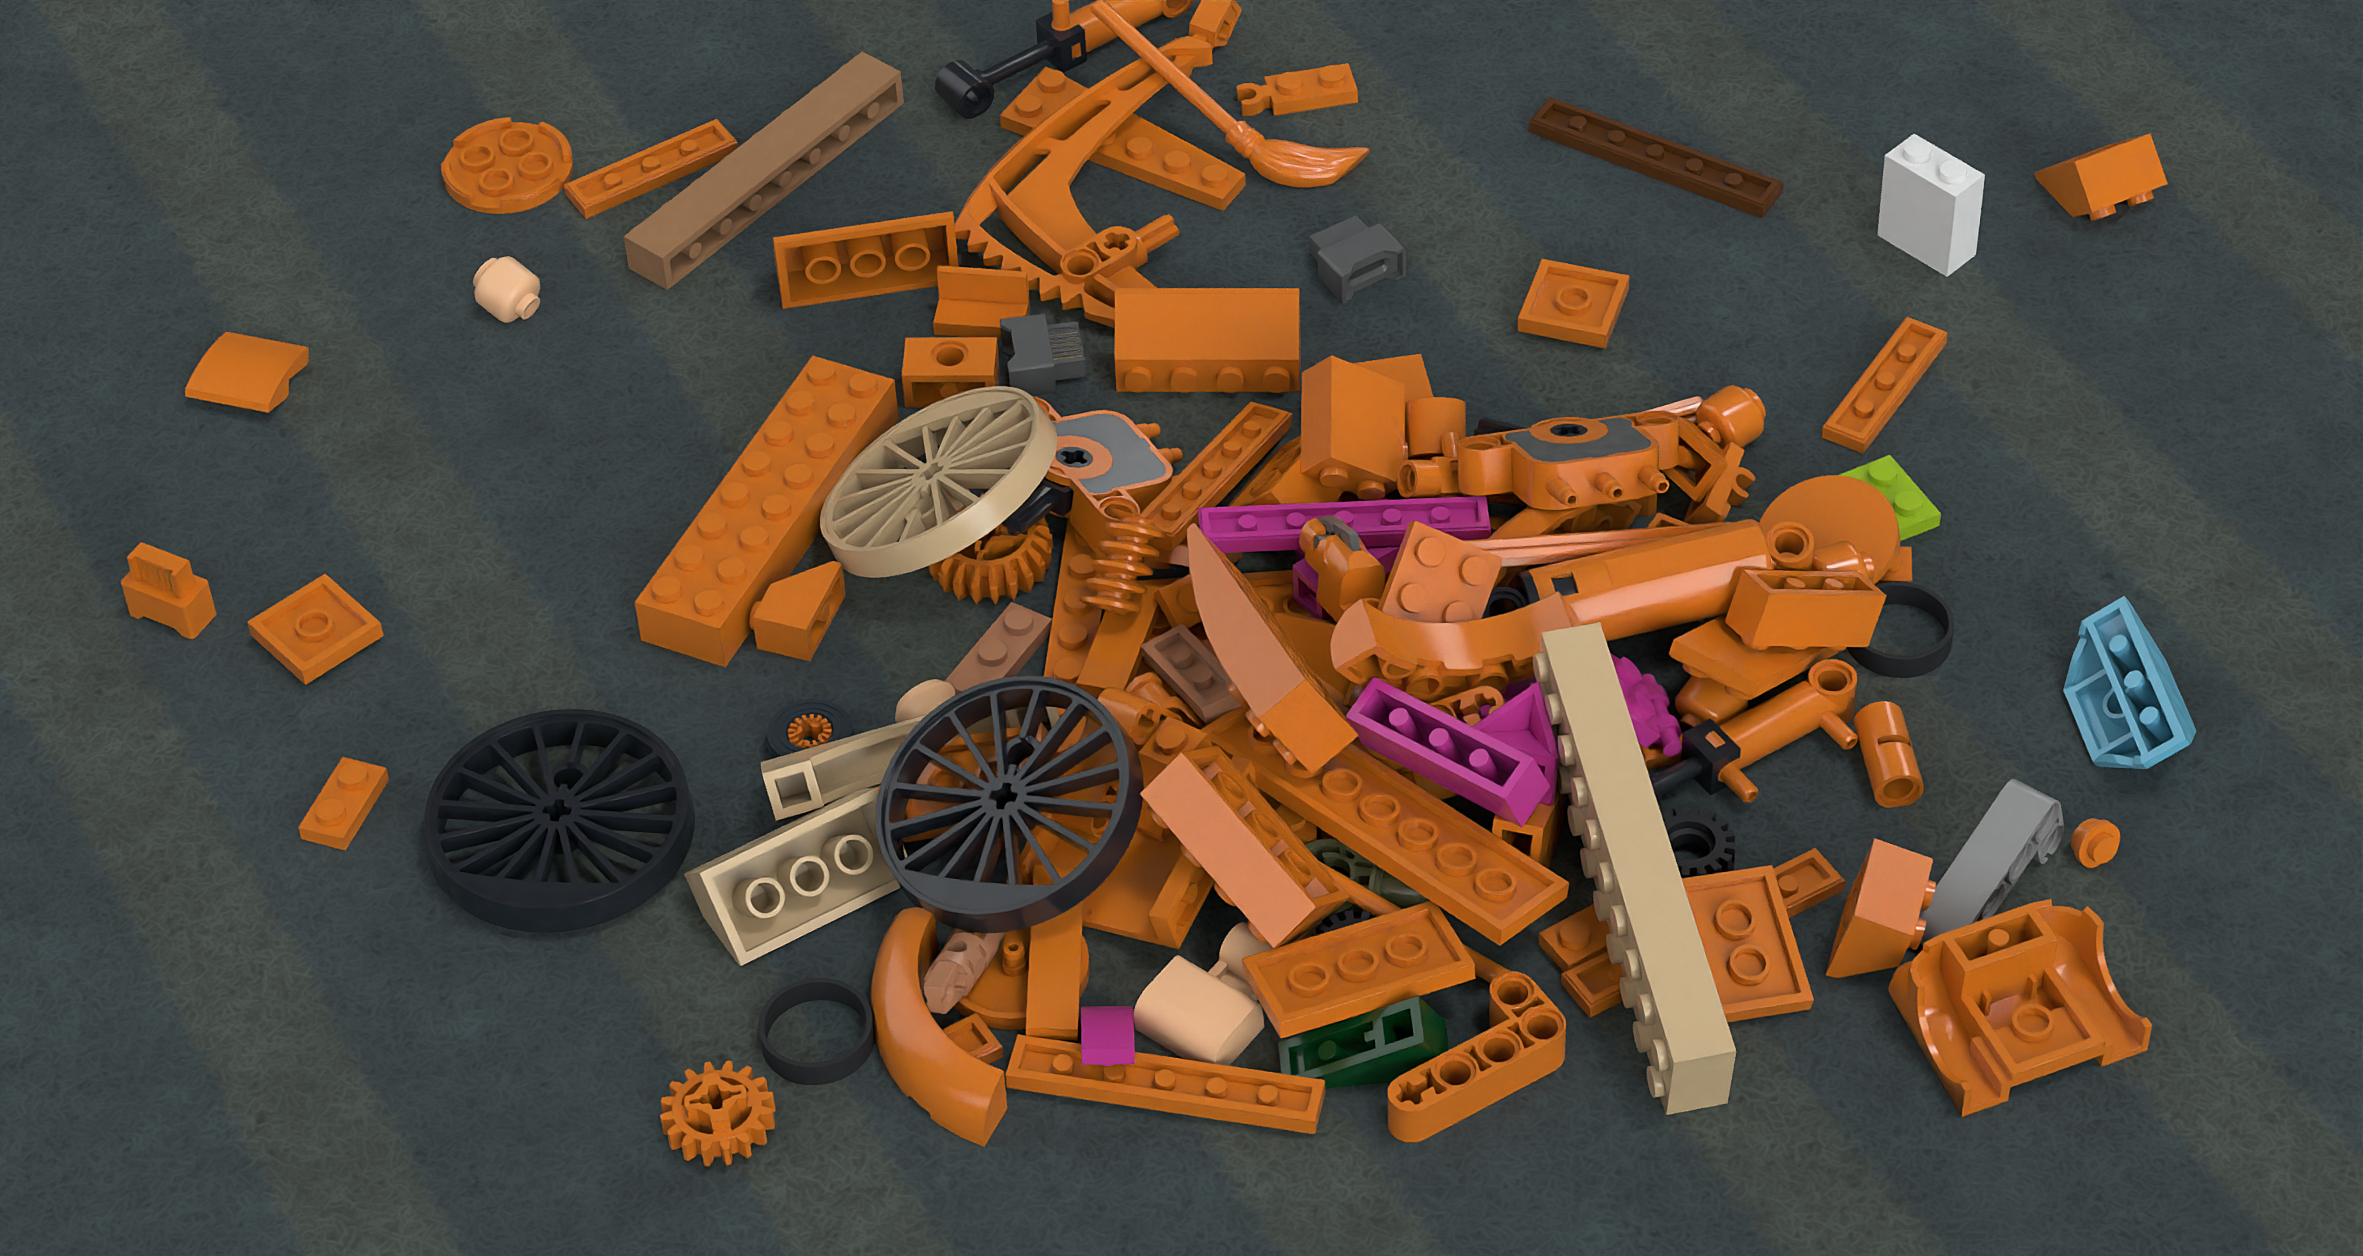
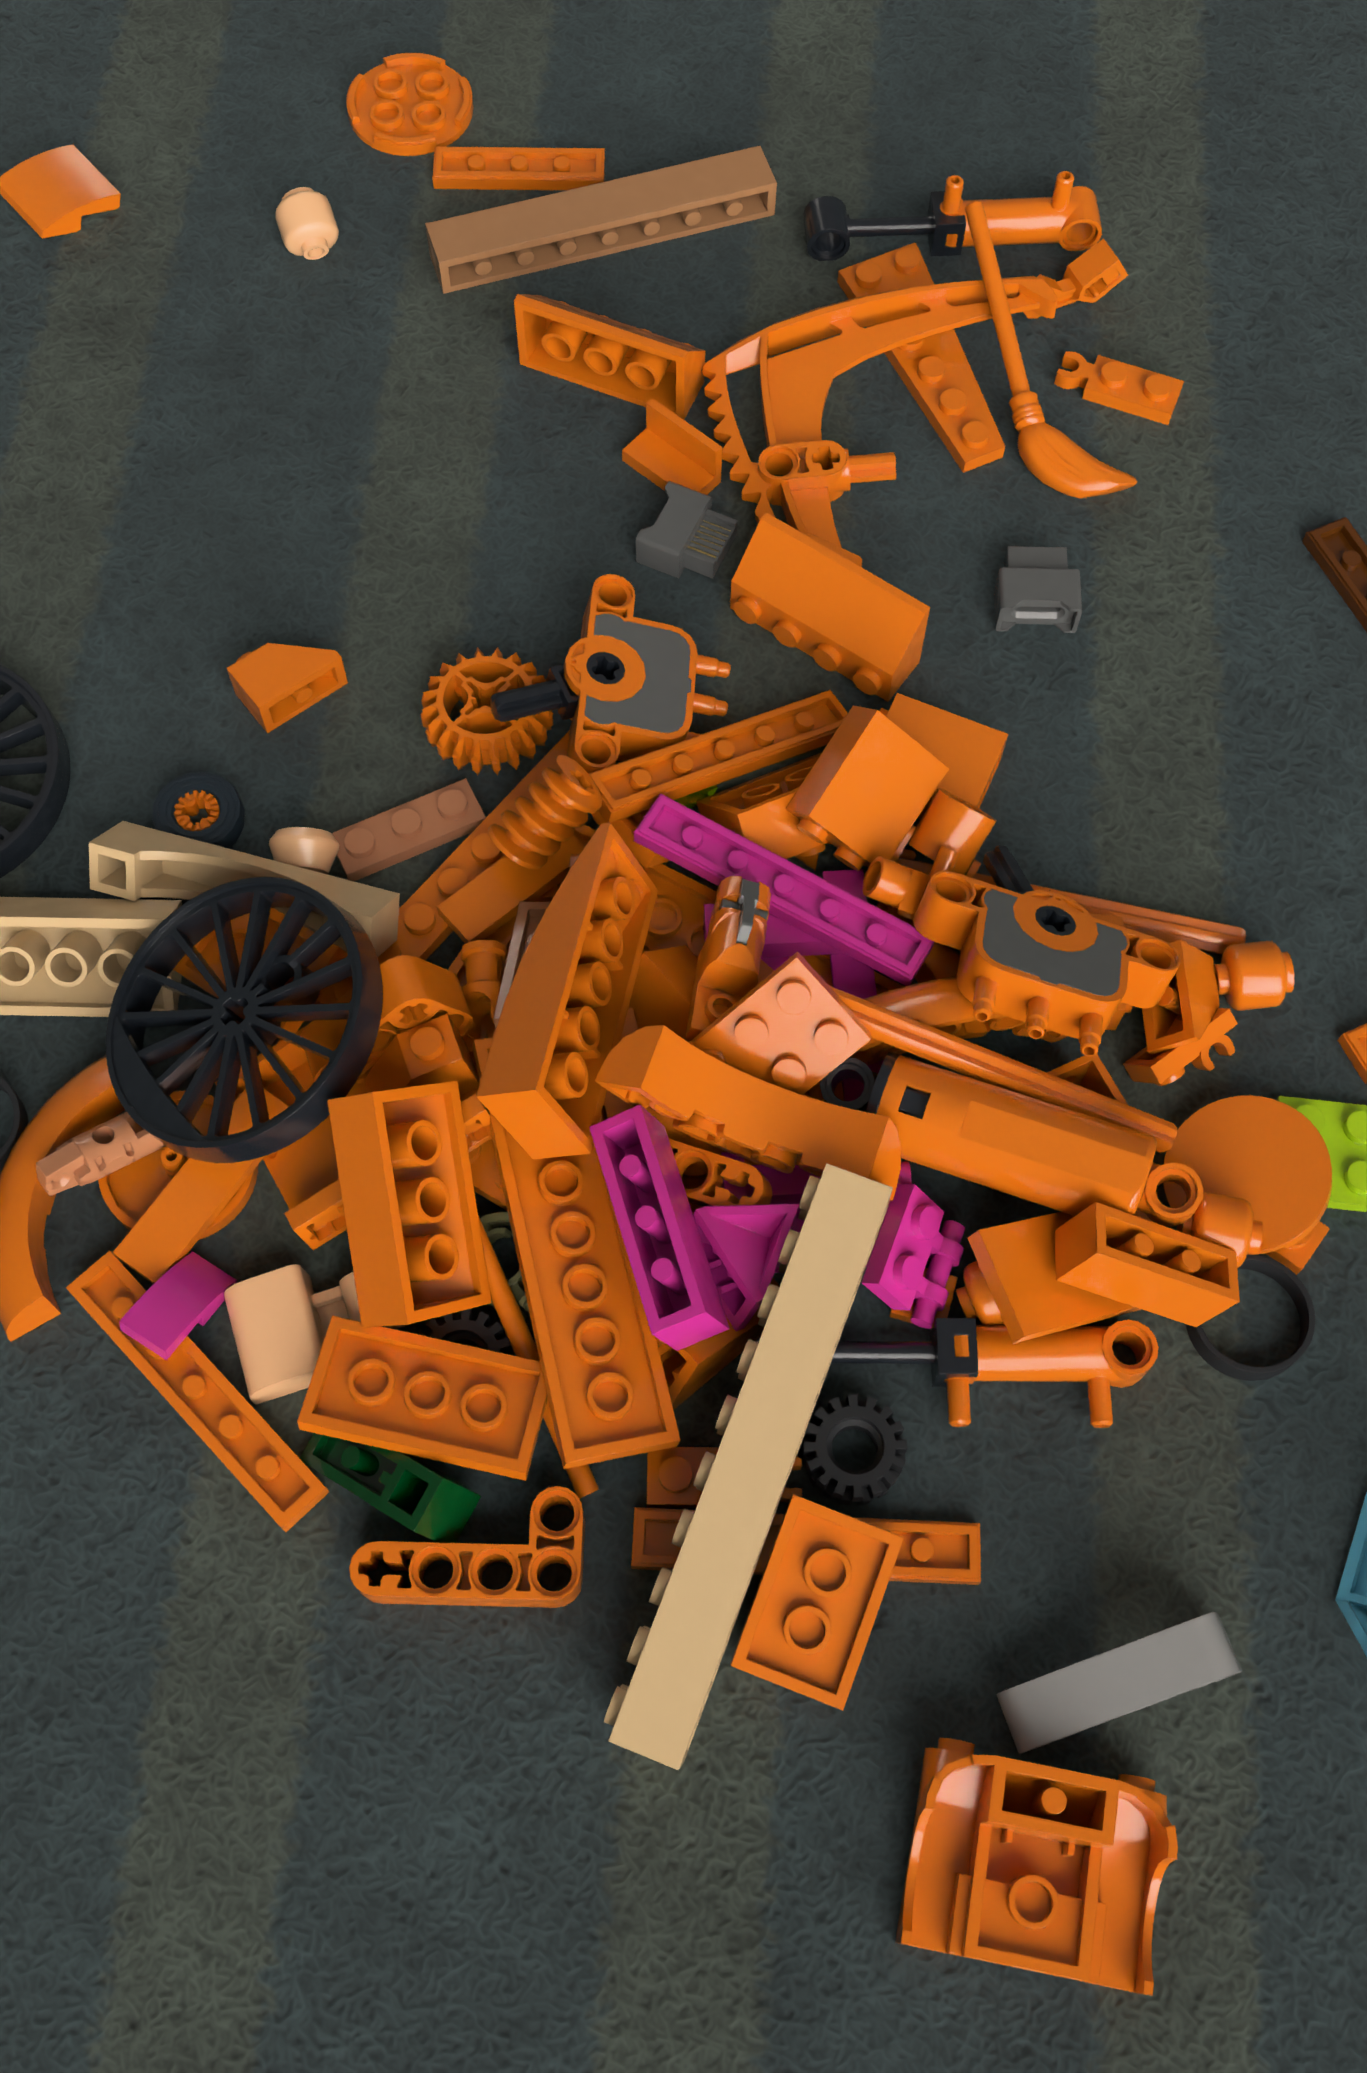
camera: 30 degrees right, 20 degrees up
orange brick [635,355,899,667] -> none
tan piece [820,386,1058,578] -> none
orange brick [902,337,1000,408] -> none
orange tile [942,1013,1004,1064] -> none
orange plate [1518,259,1630,349] -> none
orange slope [1825,838,1936,978] -> none
orange pin [1854,701,1924,808] -> none
orange plate [2071,818,2120,868] -> none

